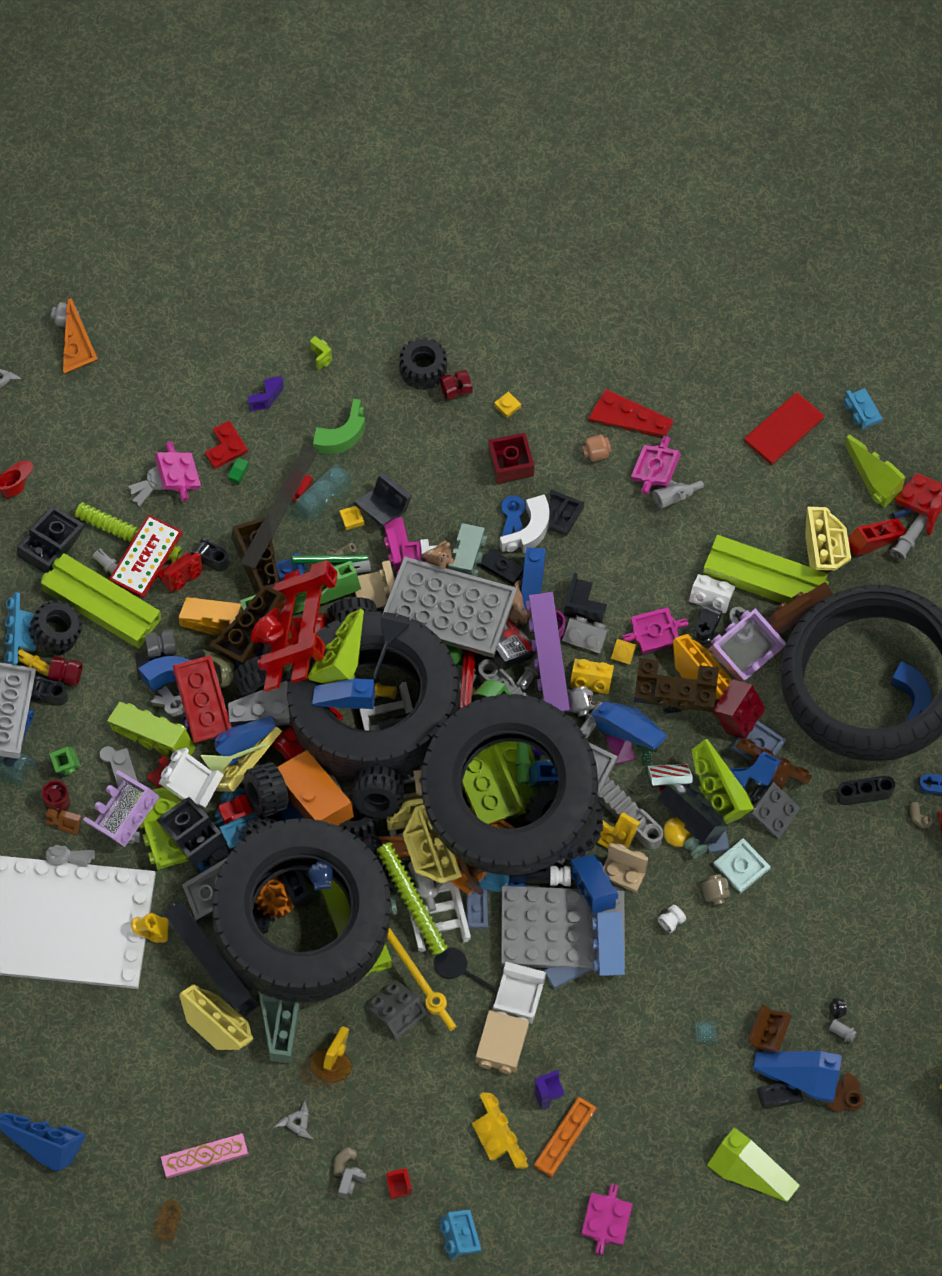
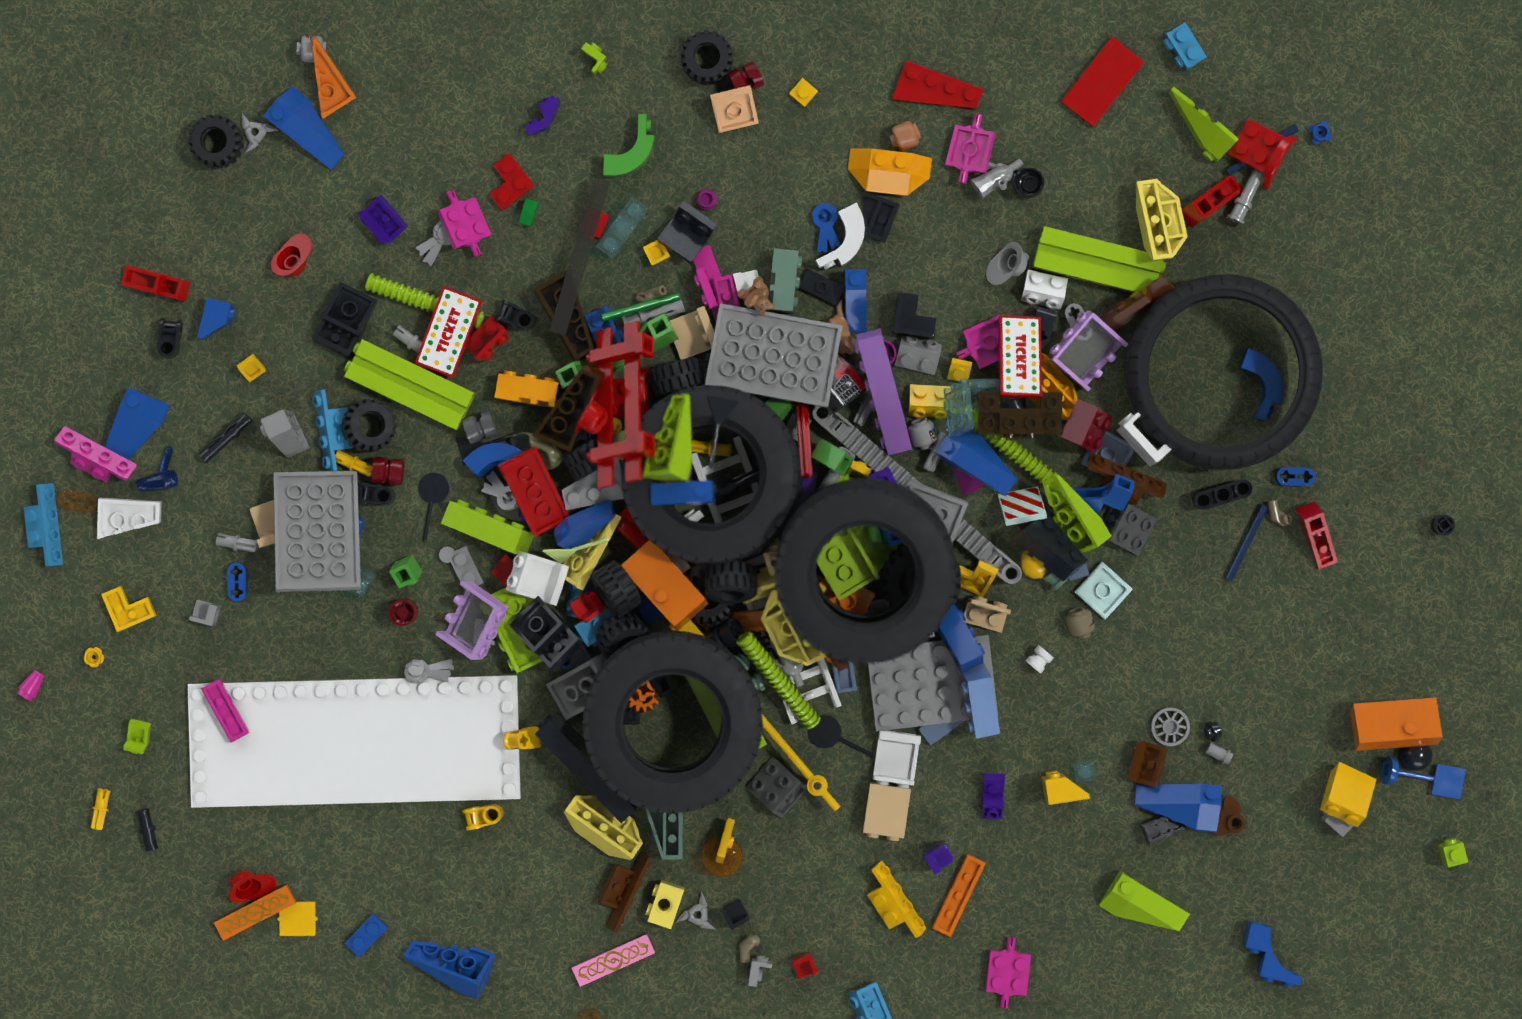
camera: 10 degrees left, 25 degrees up
dark orange plate [45,808,81,835] -> none
dark blue animal [308,861,332,891] -> none
dark red brick [488,432,535,484] -> none
none -> blue wedge [264,86,344,170]
none -> dark purple bracket [358,195,408,245]
none -> black piece [418,473,449,542]
none -> yellow piece [462,804,503,830]
none -> reddish brown bracket [598,851,652,933]
none -> light yellow brick [645,880,685,929]
none -> magenta plate [696,189,717,210]
none -> light nougat tile [710,85,759,133]
none -> black panel [722,899,750,930]
none -> light orange wedge [848,148,932,196]
none -> clear light blue bracket [943,379,999,437]
none -> lime piece [954,400,1058,484]
none -> dark purple slope [982,773,1005,819]
none -> light grey piece [986,242,1029,285]
none -> tile [998,315,1042,398]
none -> black hair [1012,167,1045,199]
none -> yellow slope [1041,771,1090,805]
none -> white panel [1116,412,1172,466]
none -> light grey wheel [1151,707,1190,746]
none -> dark blue bar [1225,504,1268,581]
none -> blue arch [1243,920,1302,987]

